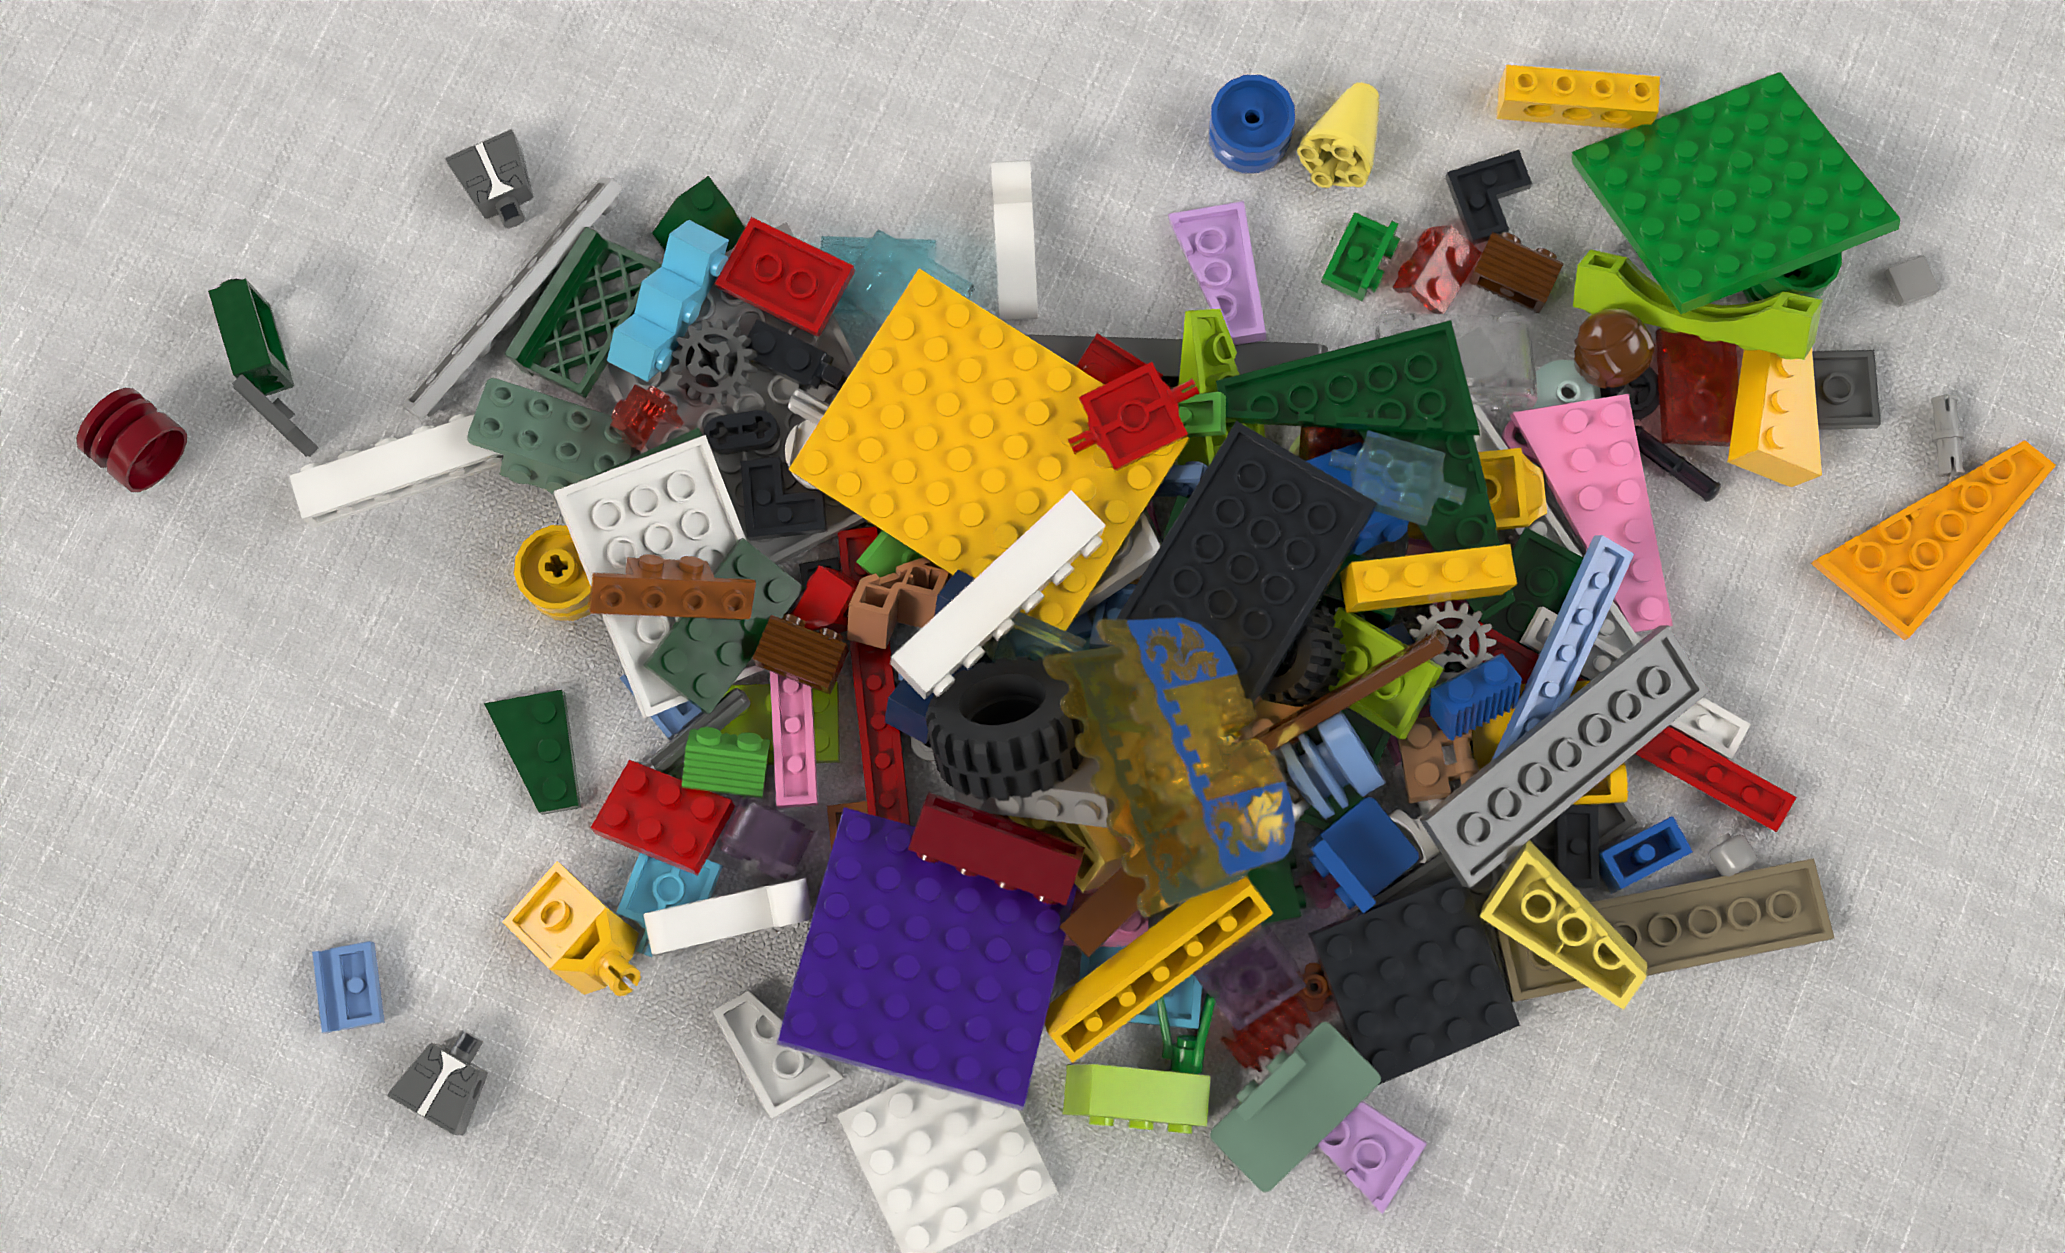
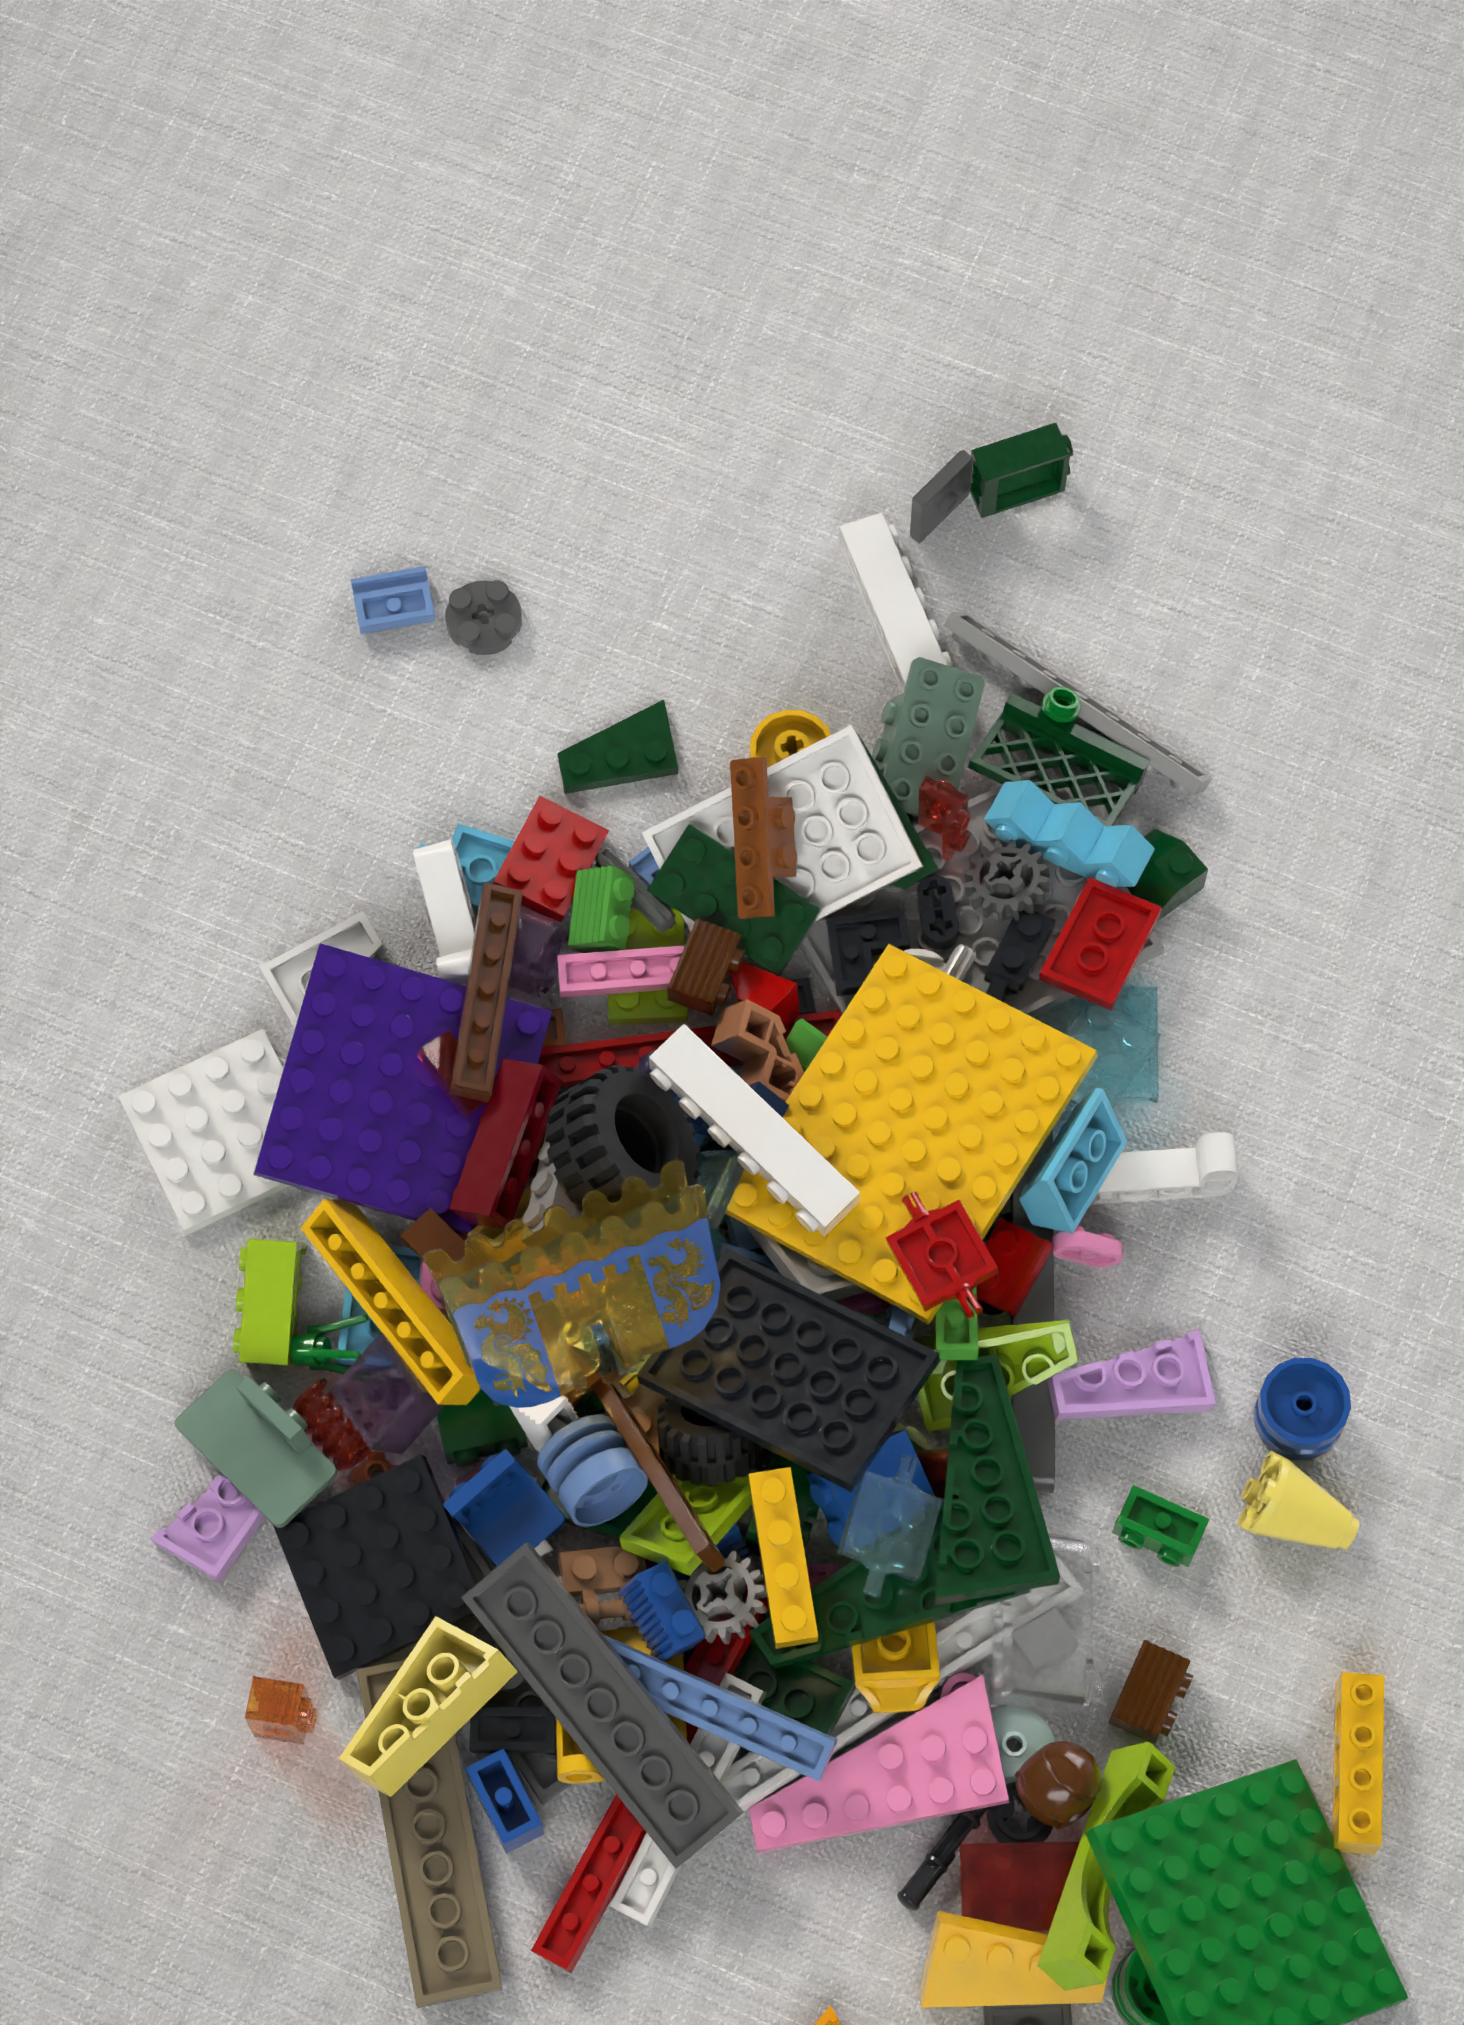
camera: 85 degrees right, 10 degrees down
dark red wheel [76,387,187,492] -> none
dark grey torso [387,1030,488,1136] -> none
dark grey torso [445,129,534,228] -> none
yellow plate [502,861,641,996] -> none
clear red bracket [1392,225,1482,316] -> none
black plate [1445,149,1532,246] -> none
light grey piece [1709,833,1757,876] -> none
none -> clear orange brick [245,1676,317,1745]
none -> slope [416,1031,487,1119]
none -> dark grey plate [445,580,522,655]
none -> reddish brown tile [449,882,523,1102]
none -> medium azure slope [1019,1088,1128,1234]
none -> green plate [1042,687,1081,722]
none -> bright pink plate [1052,1226,1123,1267]

